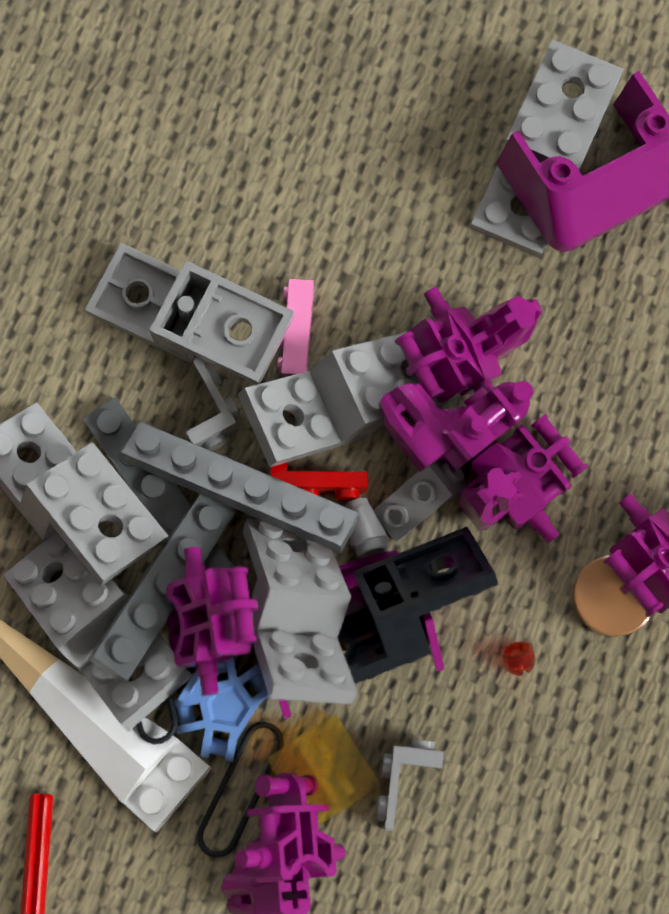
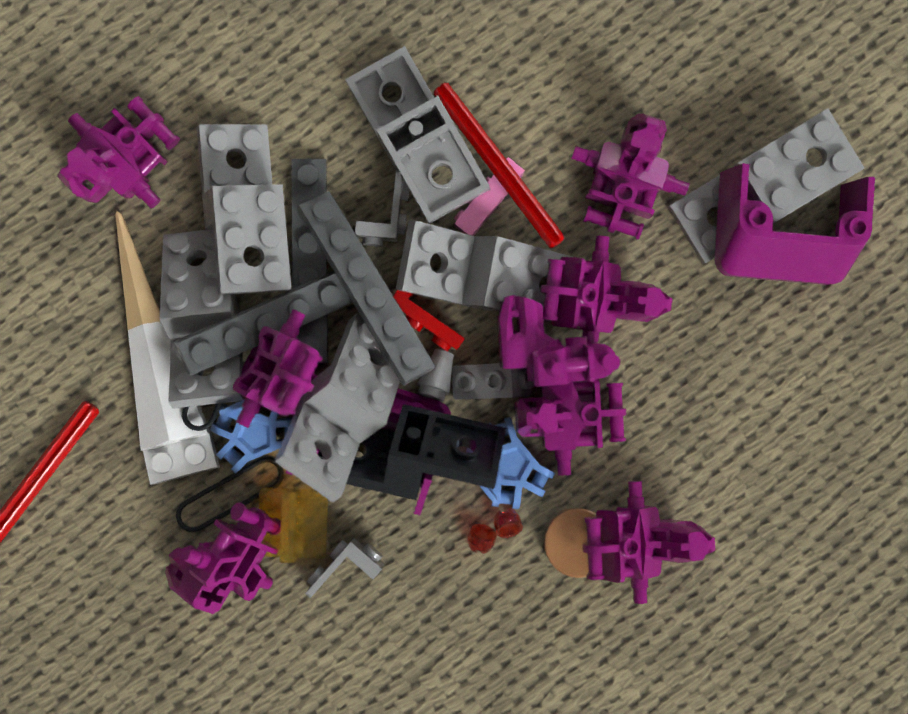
camera: 30 degrees right, 10 degrees up
none -> red axle [434,82,565,249]
none -> medium blue piece [466,417,555,510]
none -> clear red hinge [494,508,523,538]
none -> magenta piece [571,113,690,240]

